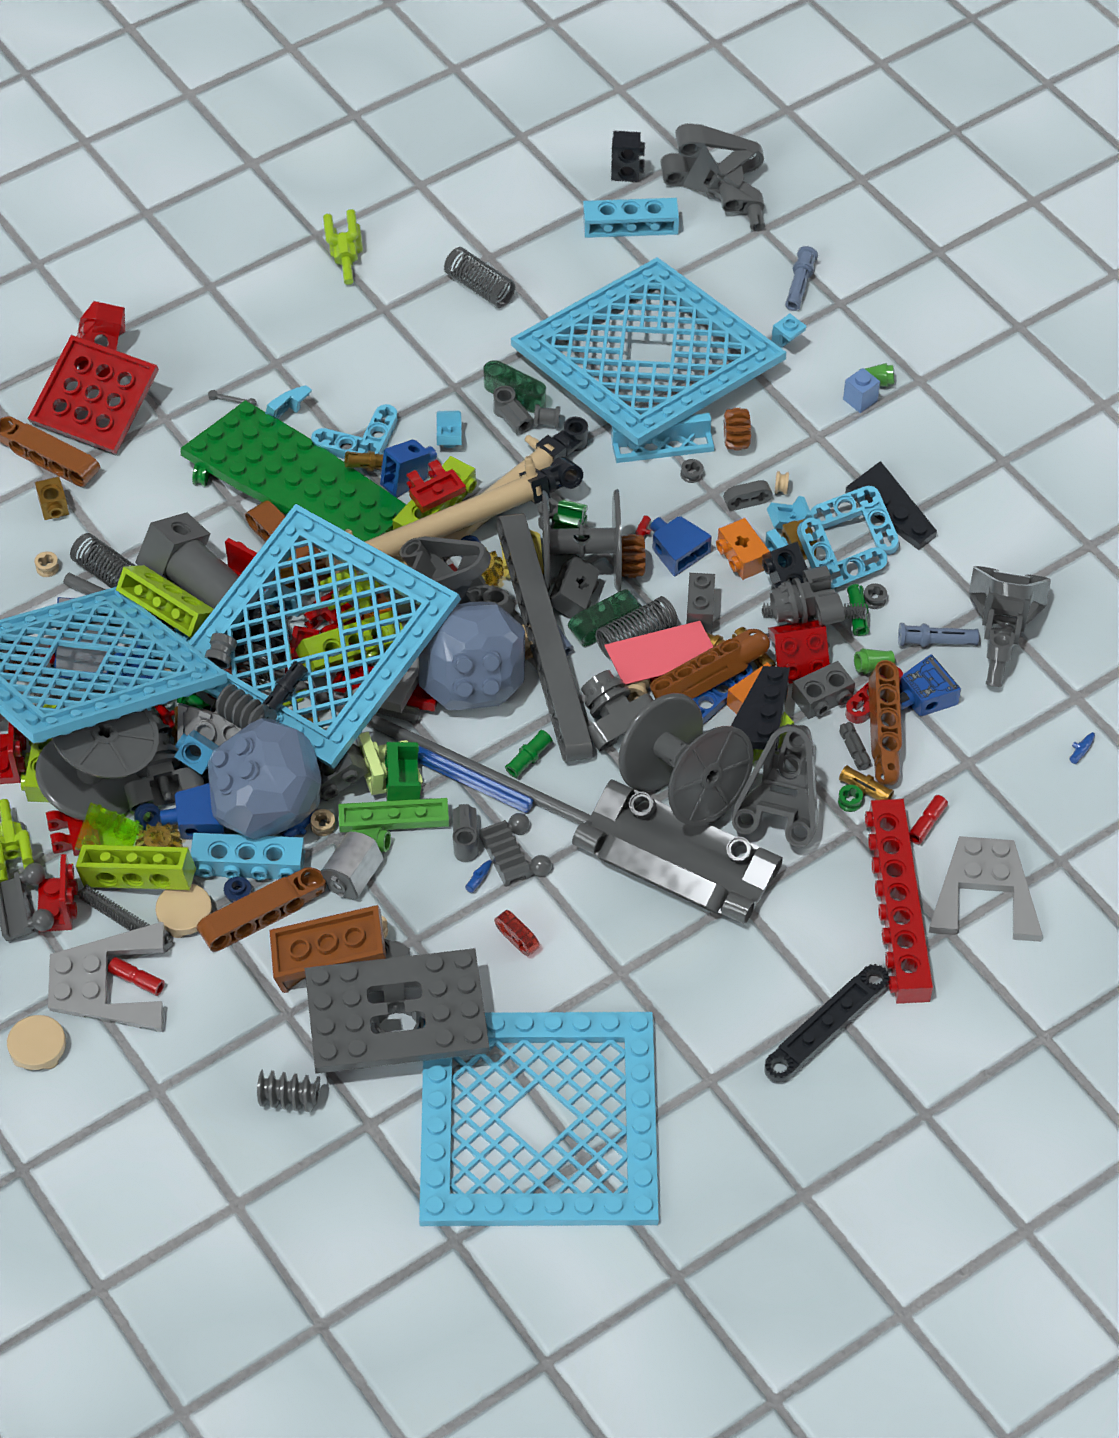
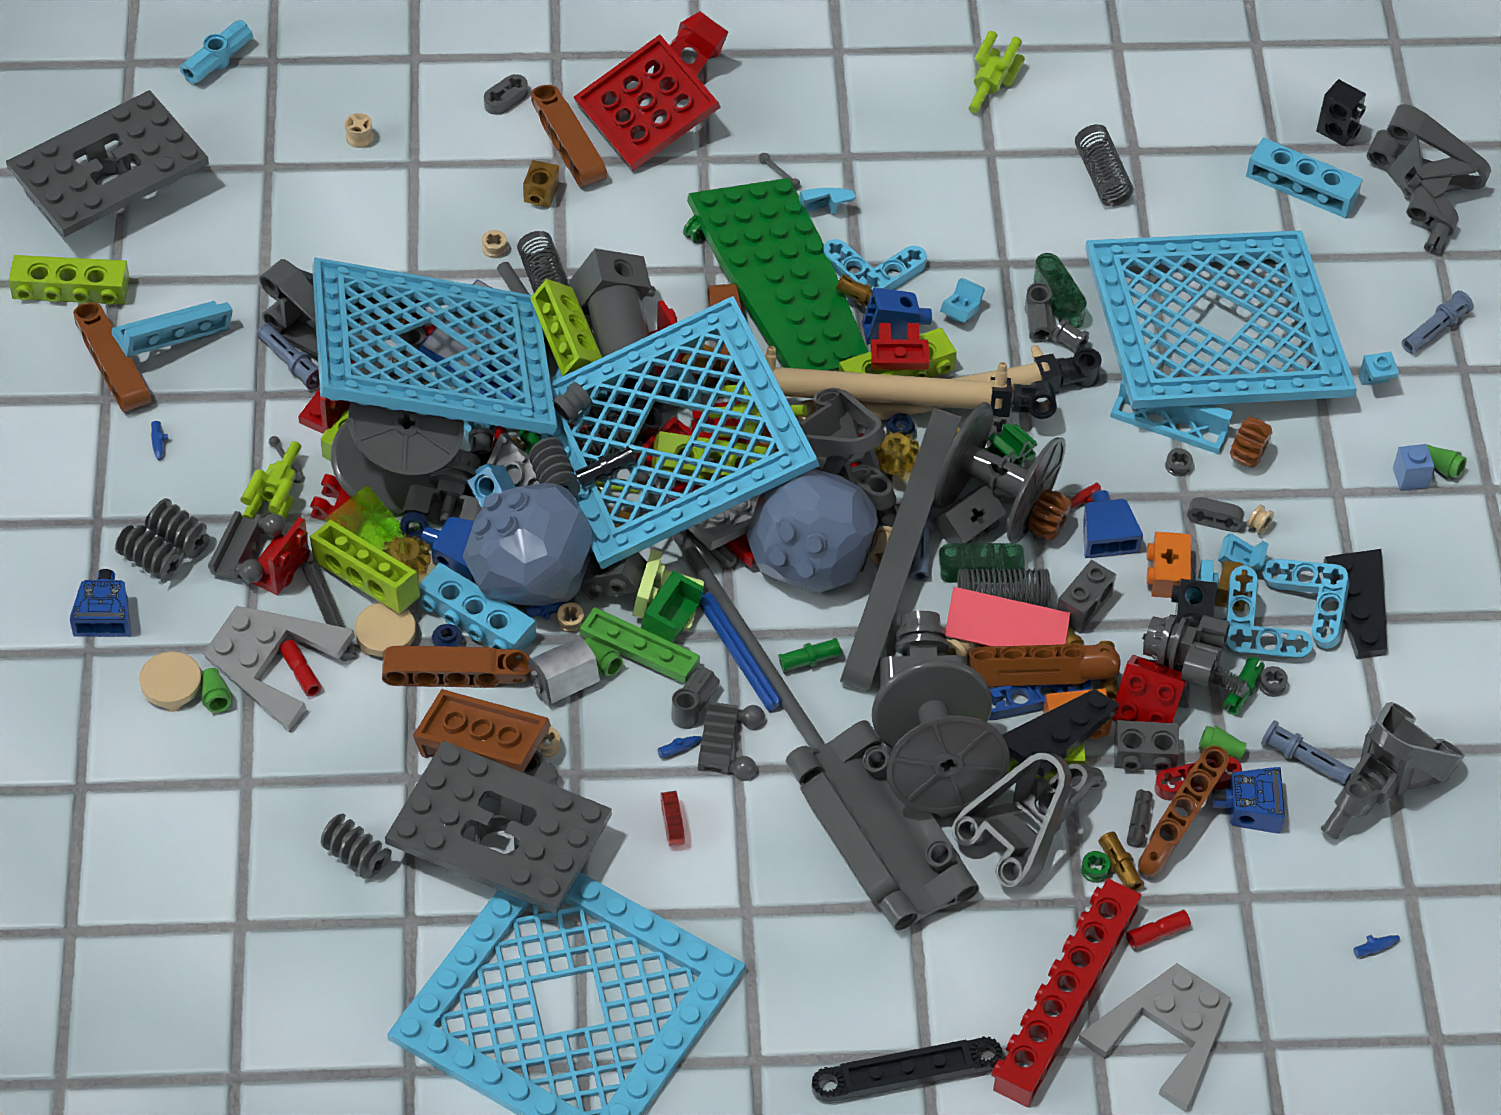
camera: 30 degrees right, 0 degrees up
none -> bright green cone [201,668,232,713]

